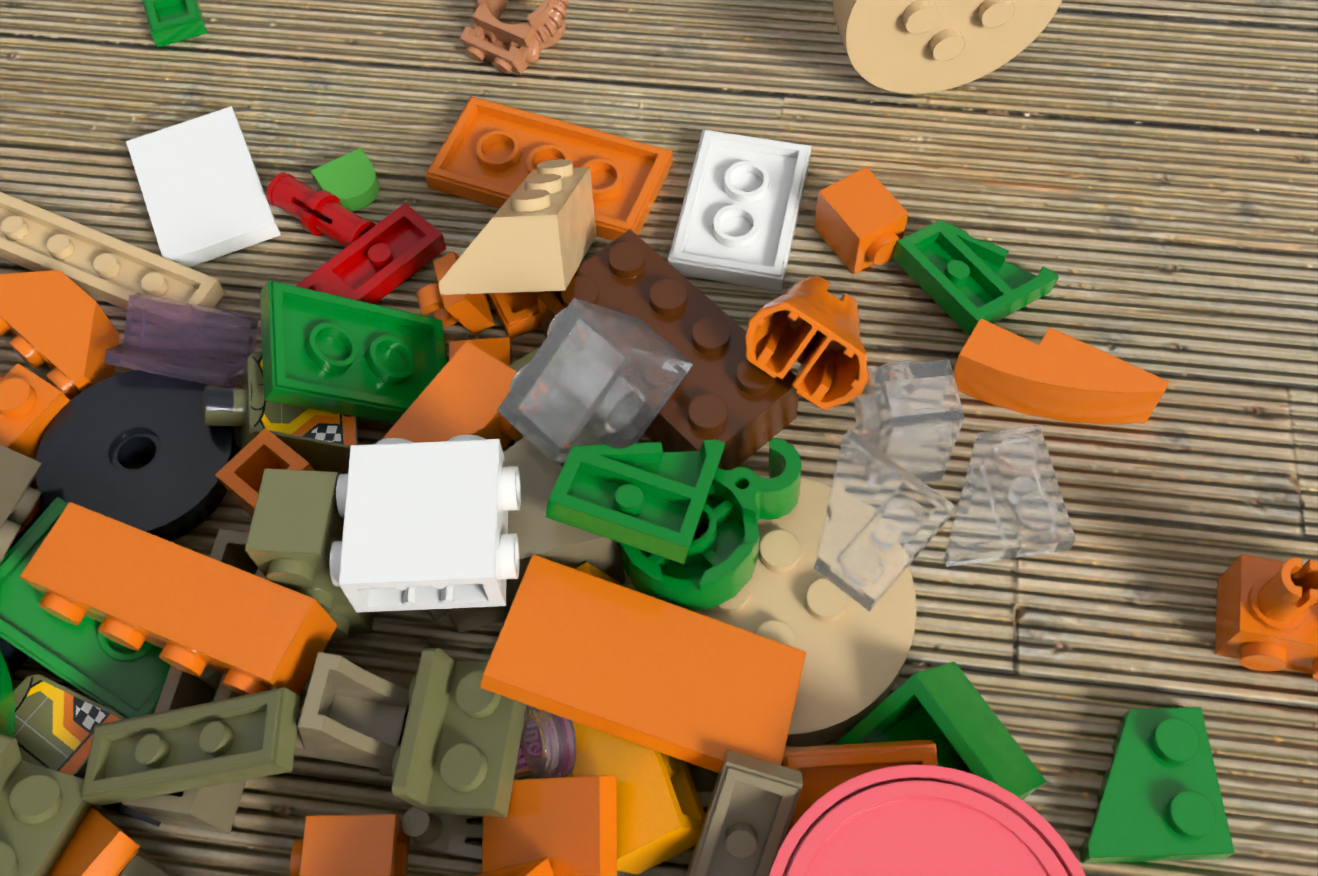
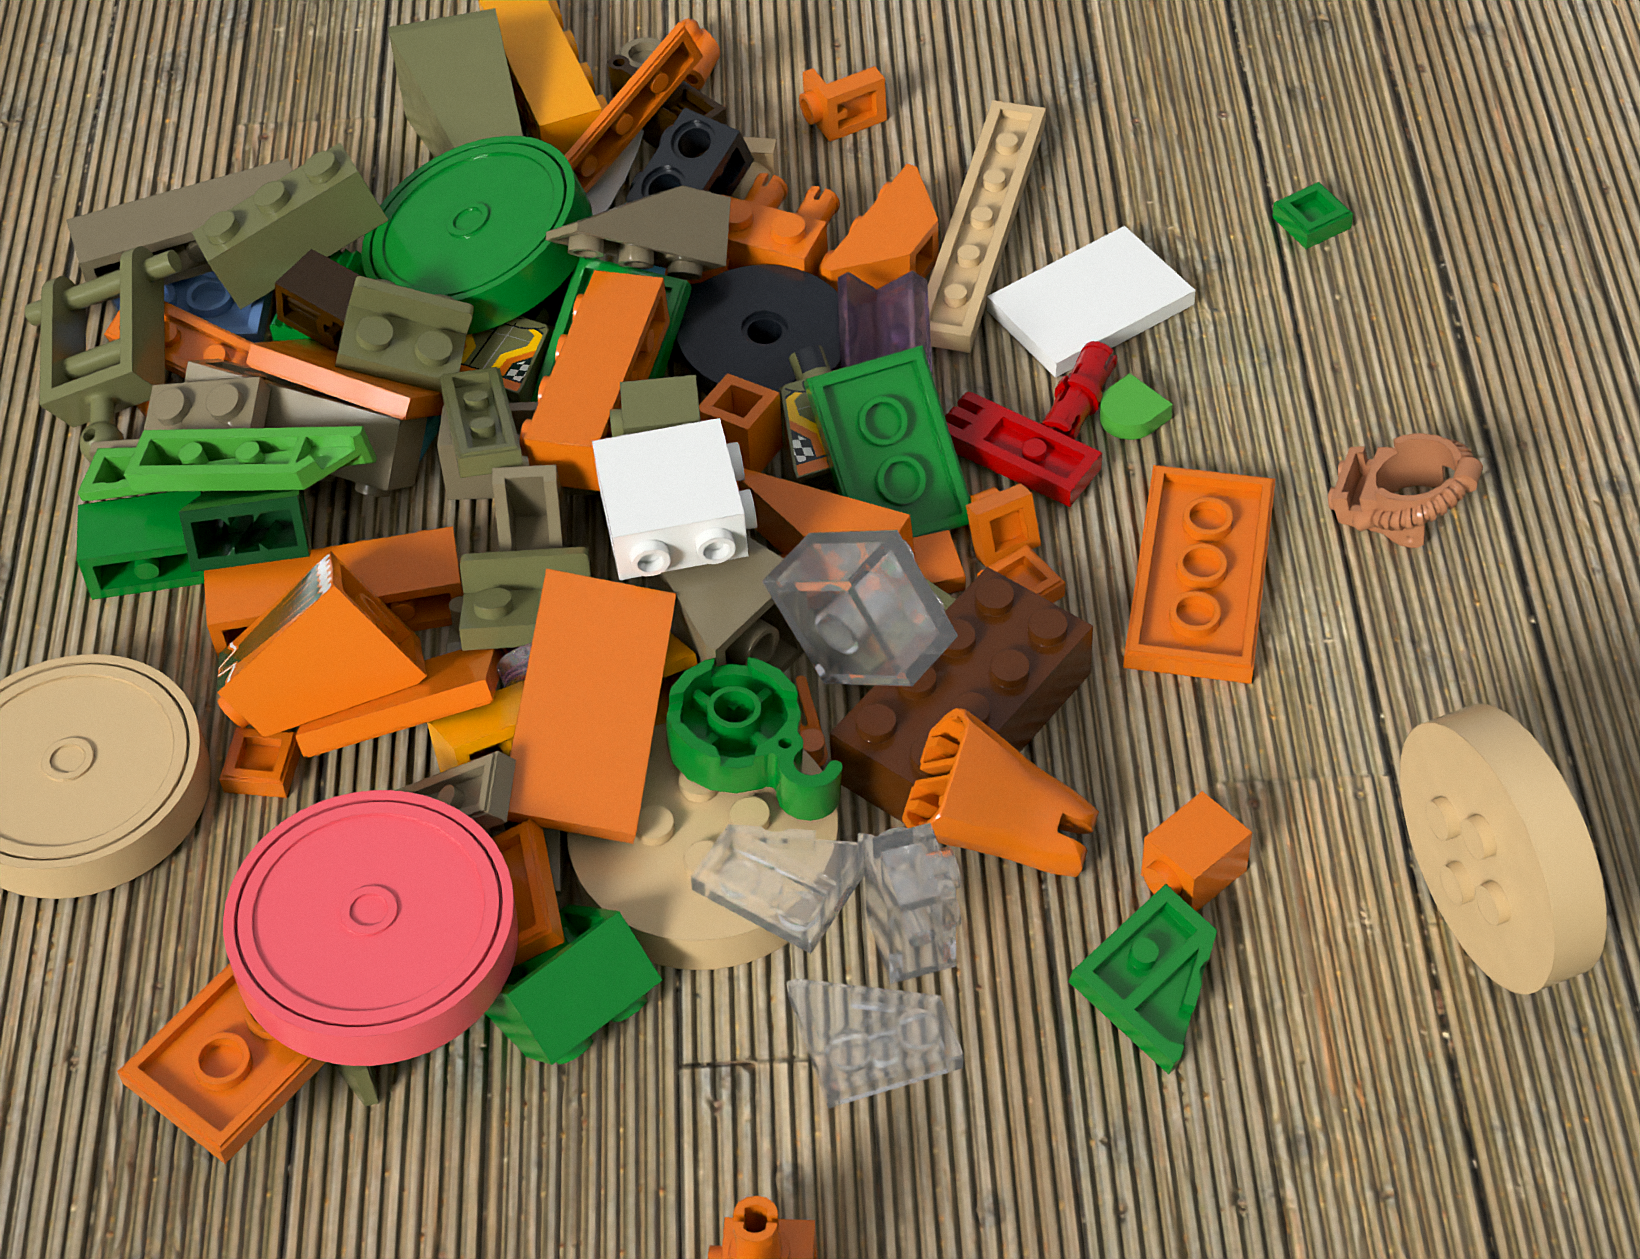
camera: 80 degrees right, 10 degrees down
tan slope [438,159,597,295] -> none
green wing [546,440,726,564] -> none
white tile [668,130,812,292] -> none
orange slope [949,318,1169,425] -> none
green wing [1080,707,1235,864] -> none

